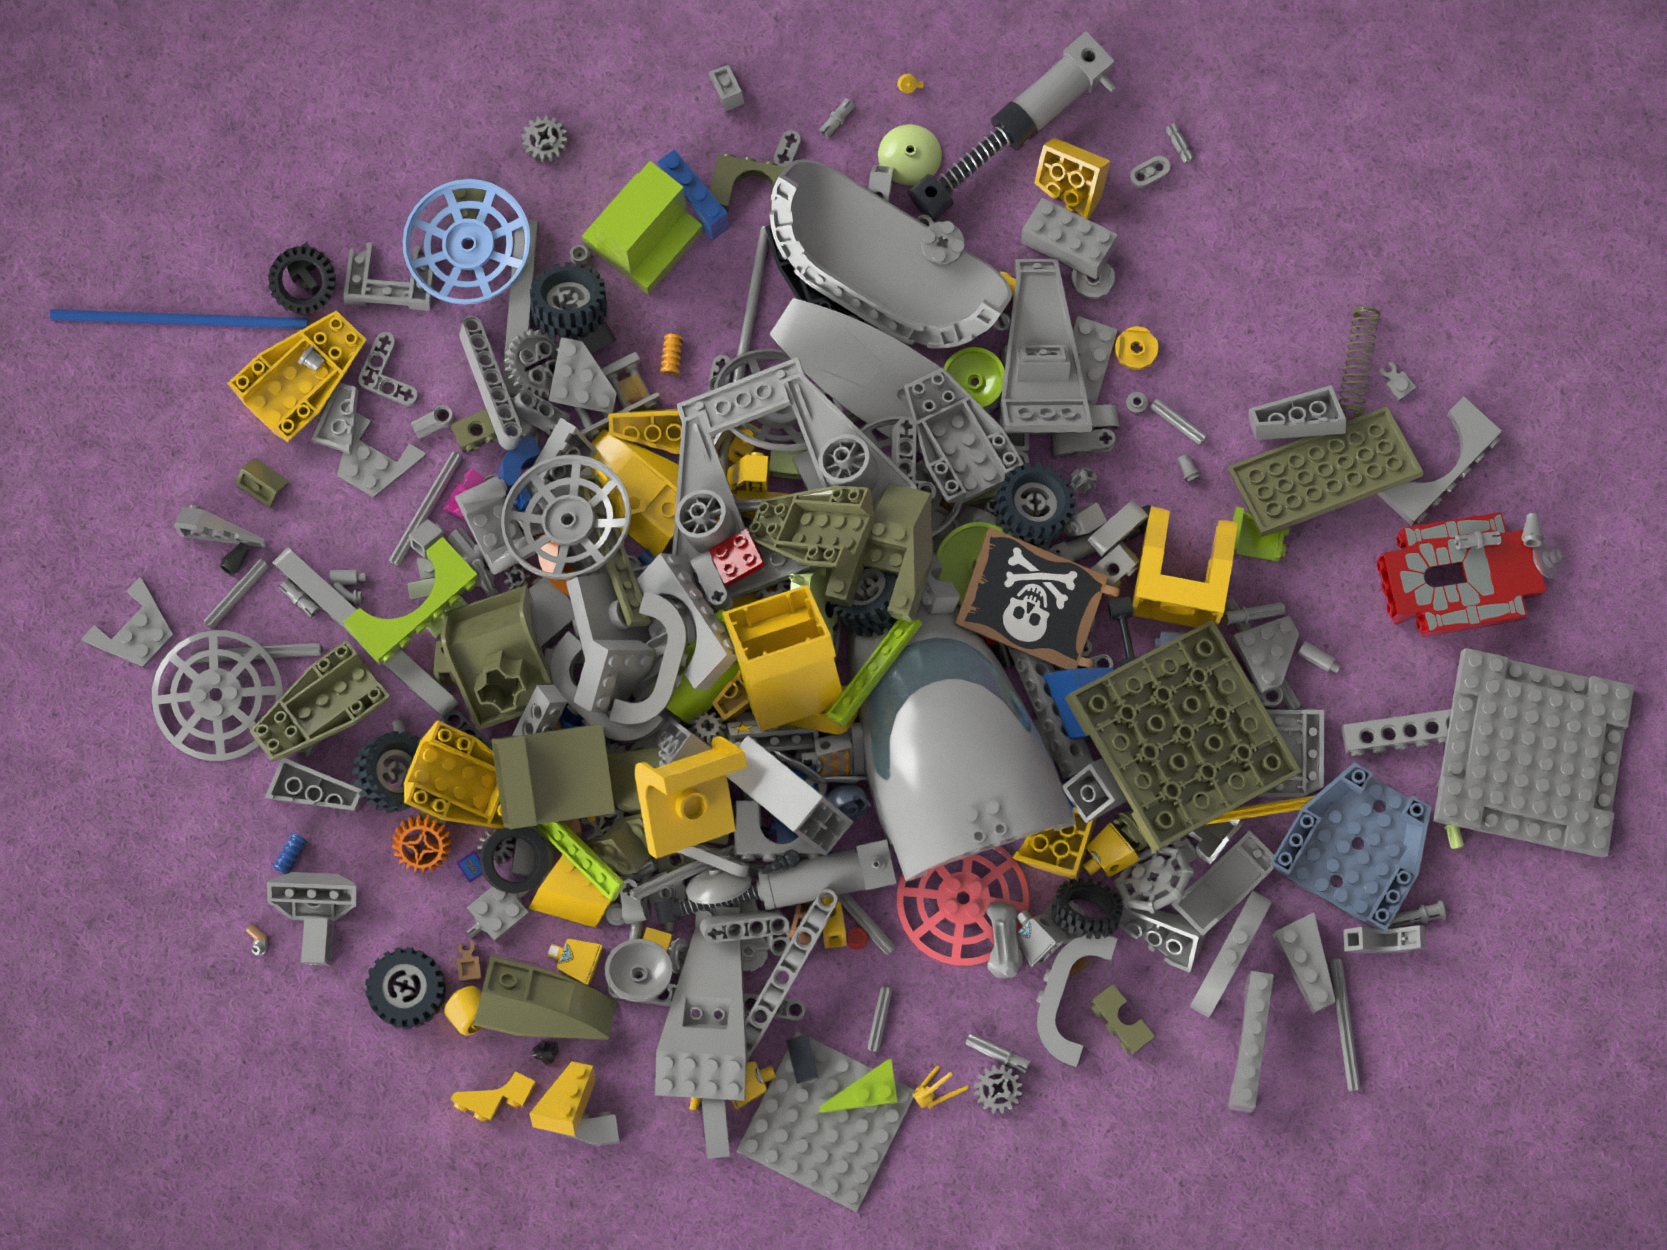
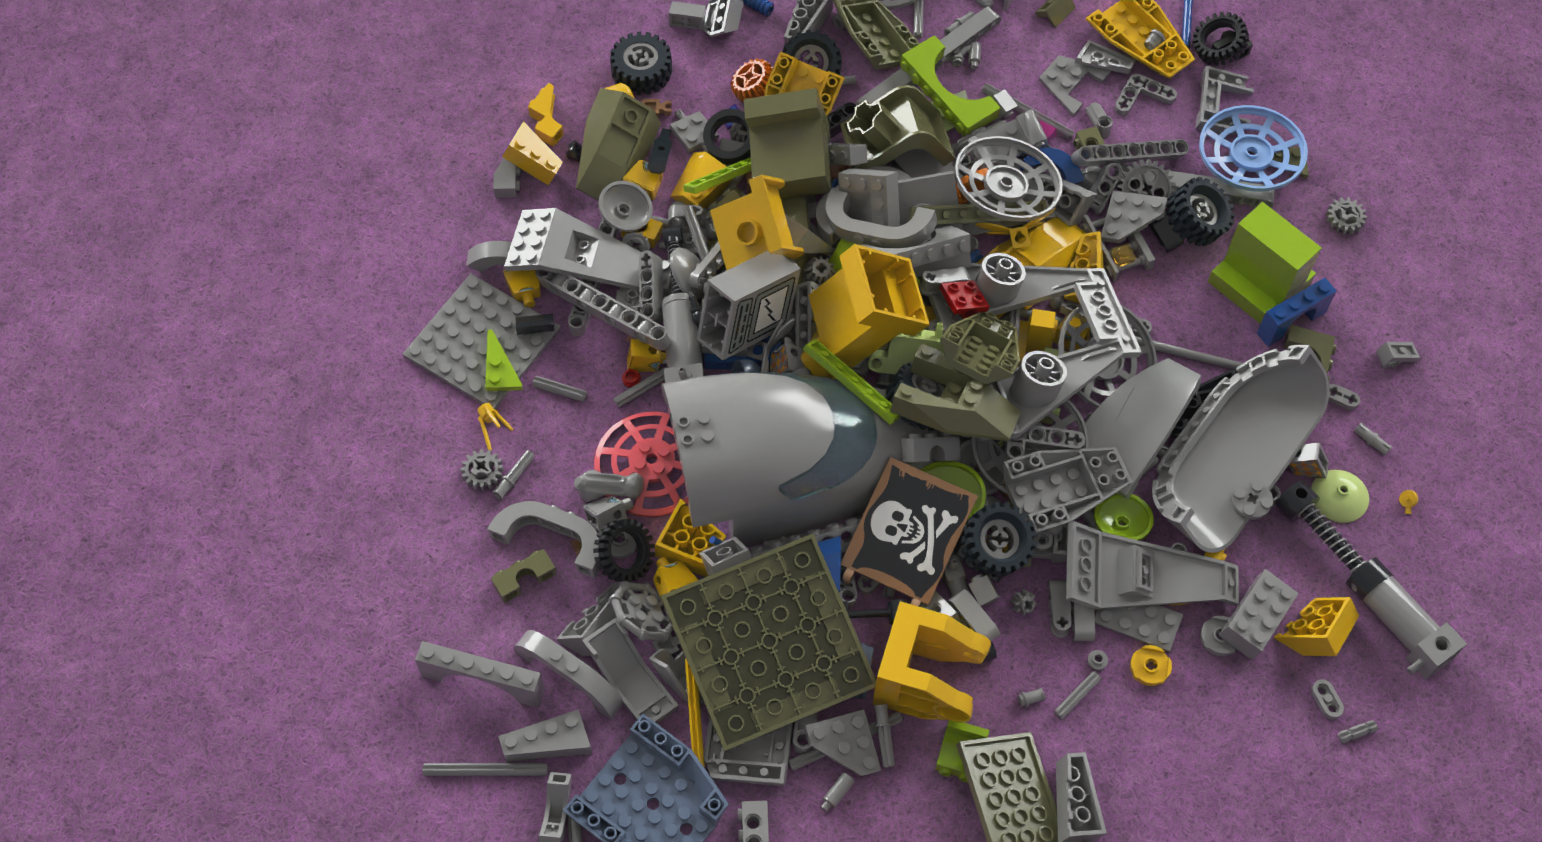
camera: 95 degrees right, 15 degrees down
light orange piece [660,334,683,375] -> none
none -> black piece [647,128,672,174]

